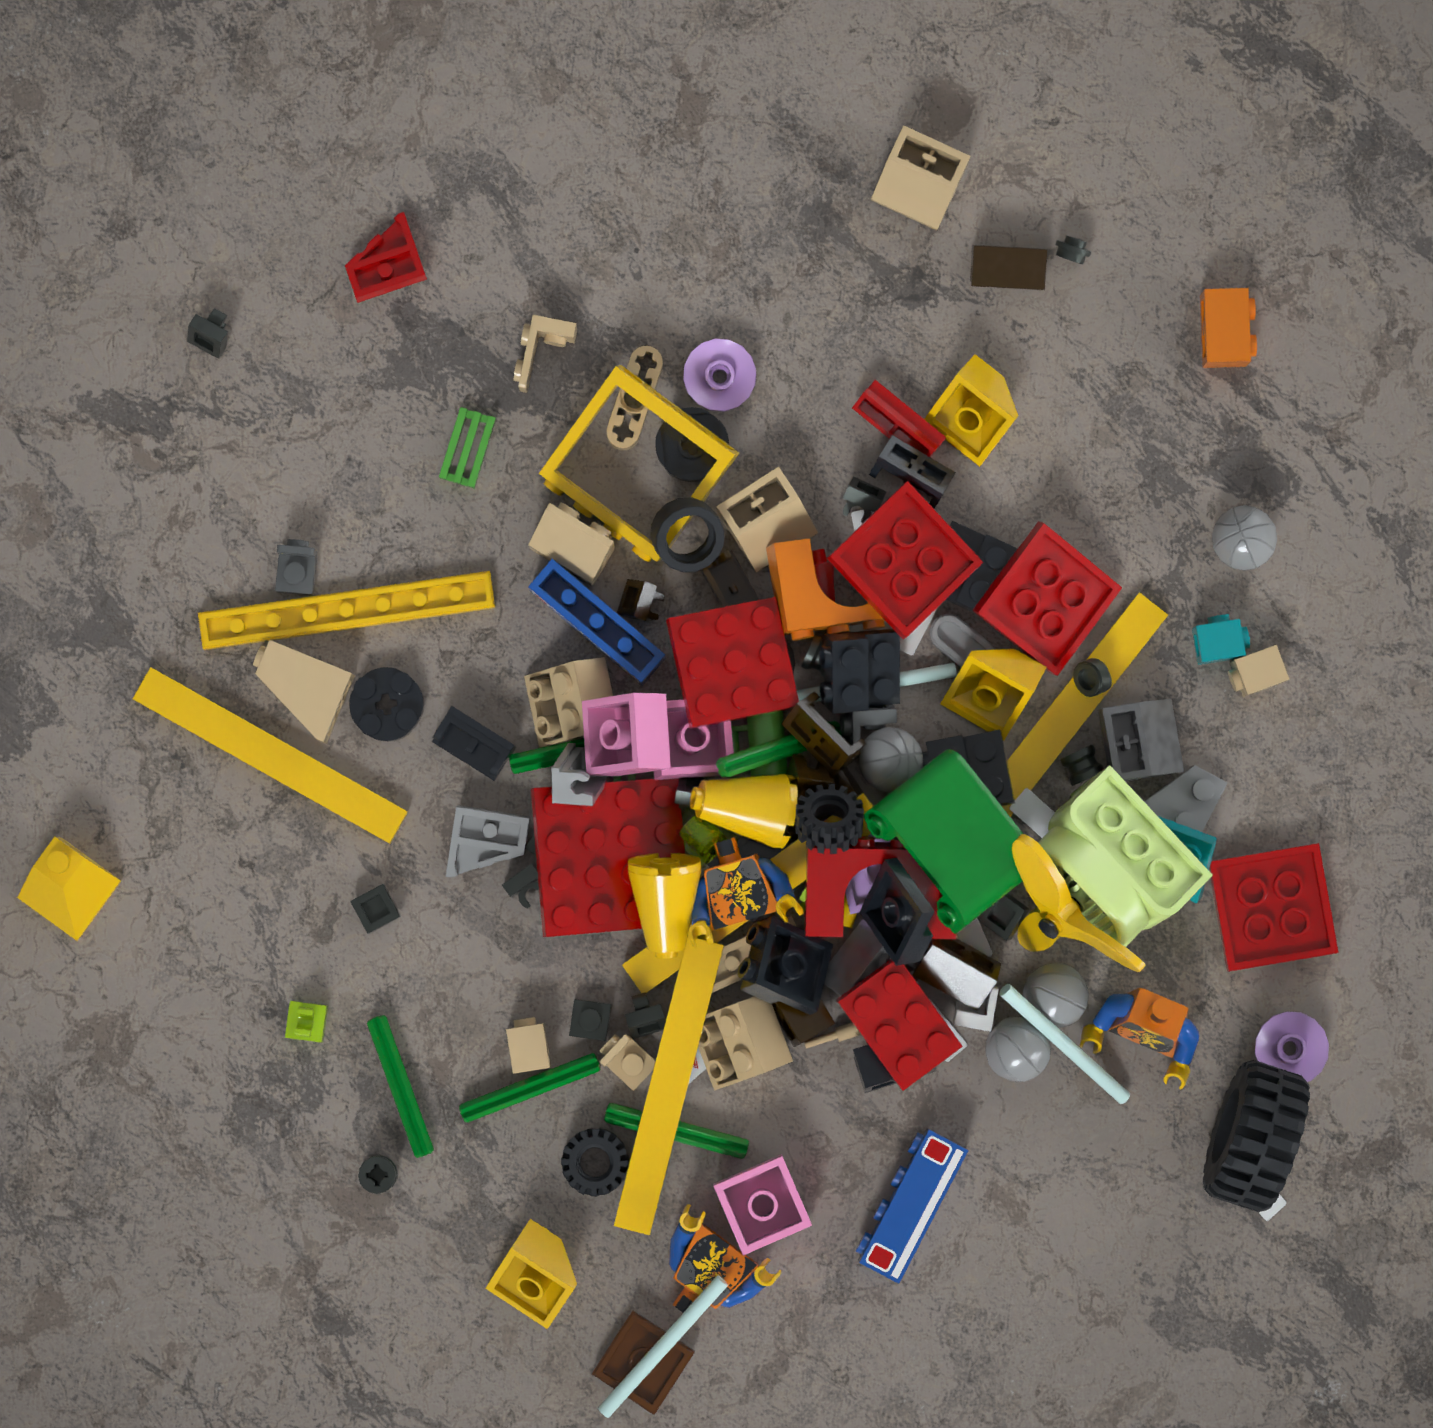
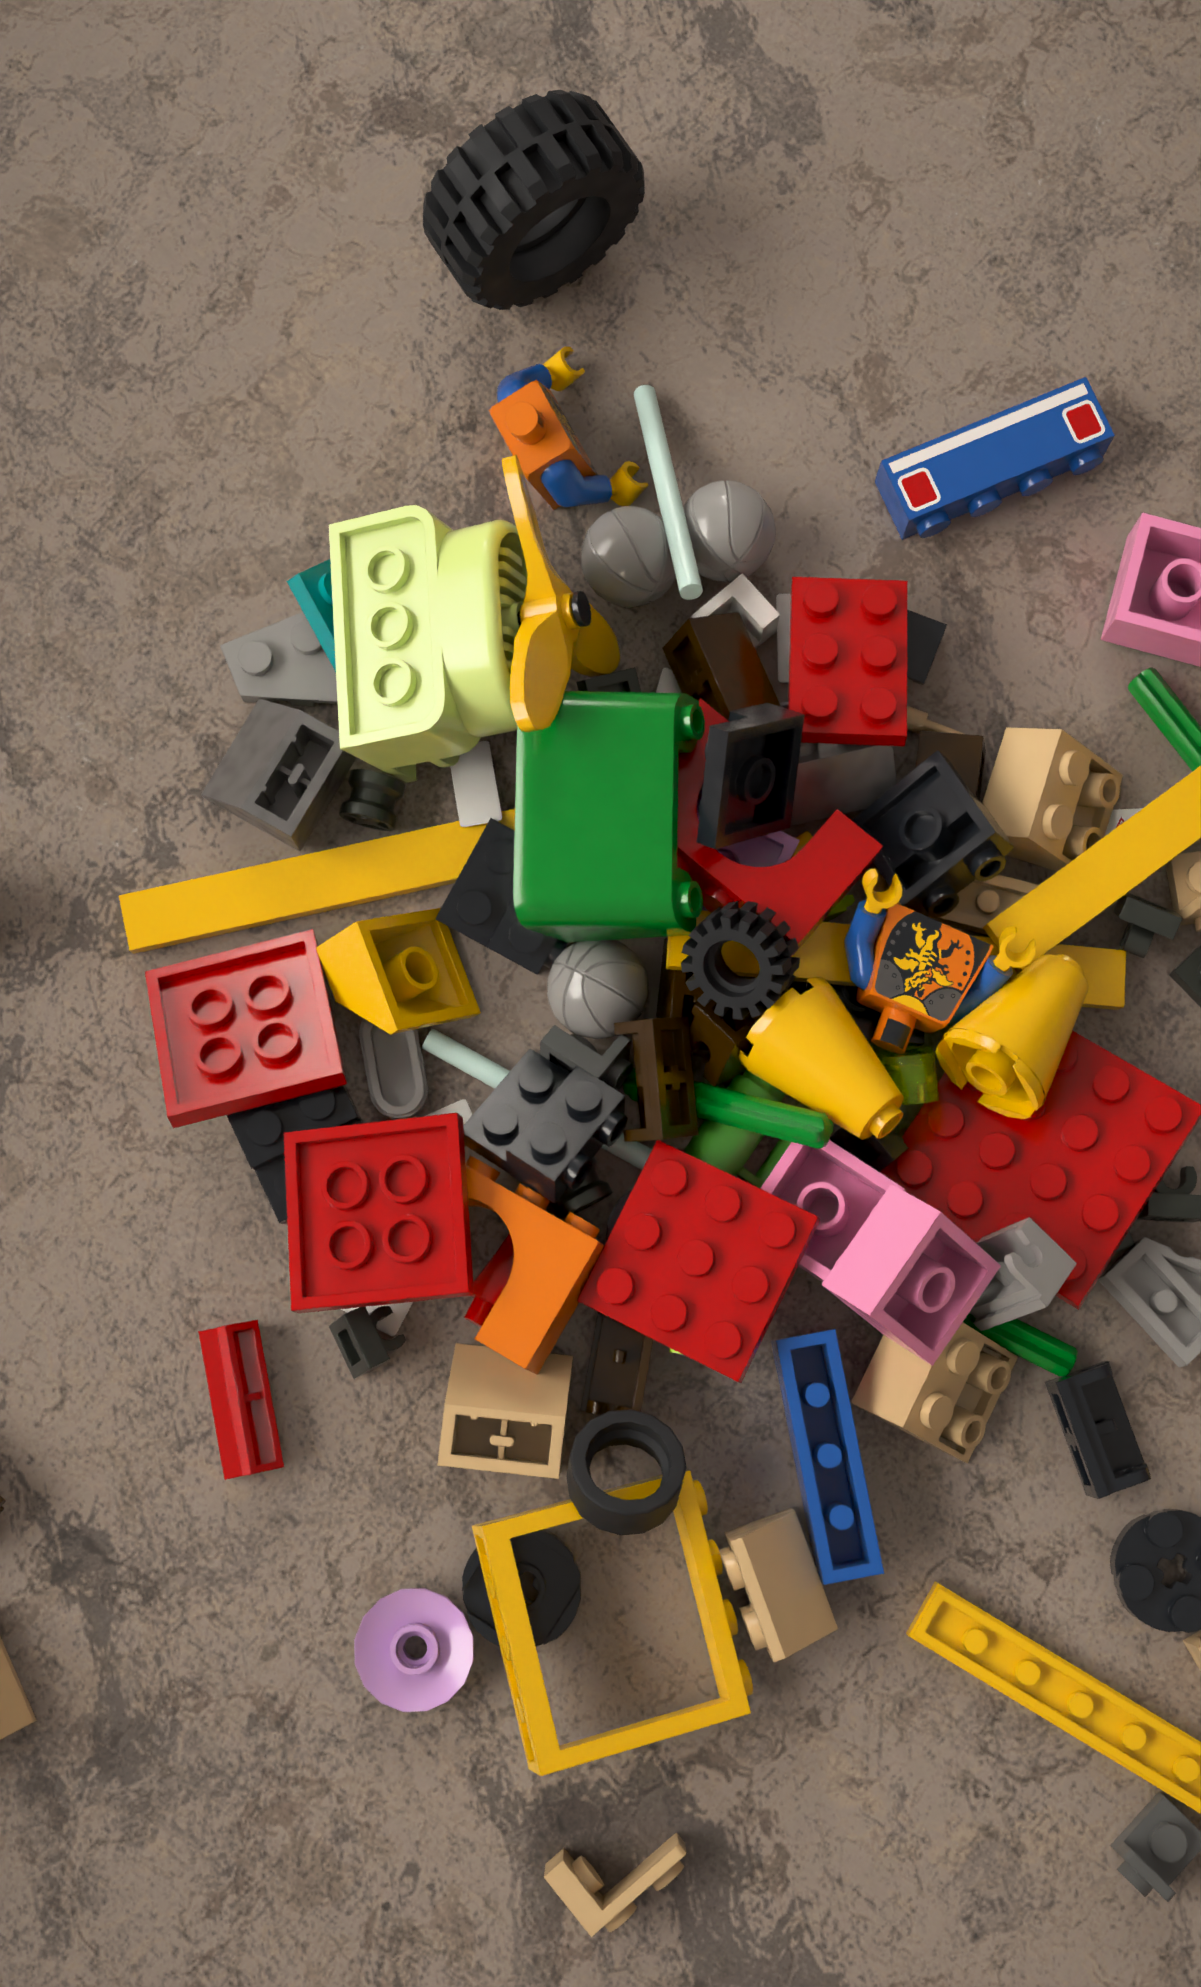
camera: 140 degrees left, 5 degrees down
bright green tile [439,407,496,489] -> none
tan beam [607,346,663,450] -> none
dark brown tile [617,579,665,621] -> none
black hinge [869,435,956,509] -> none
yellow slope [924,354,1019,467] -> none
pearl dark grey tile [1073,658,1112,697] -> none
teal brick [1192,614,1250,665] -> none
red plate [1209,843,1339,972] -> none
tan brick [1228,645,1289,697] -> none
lavender dish [1255,1012,1329,1082] -> none

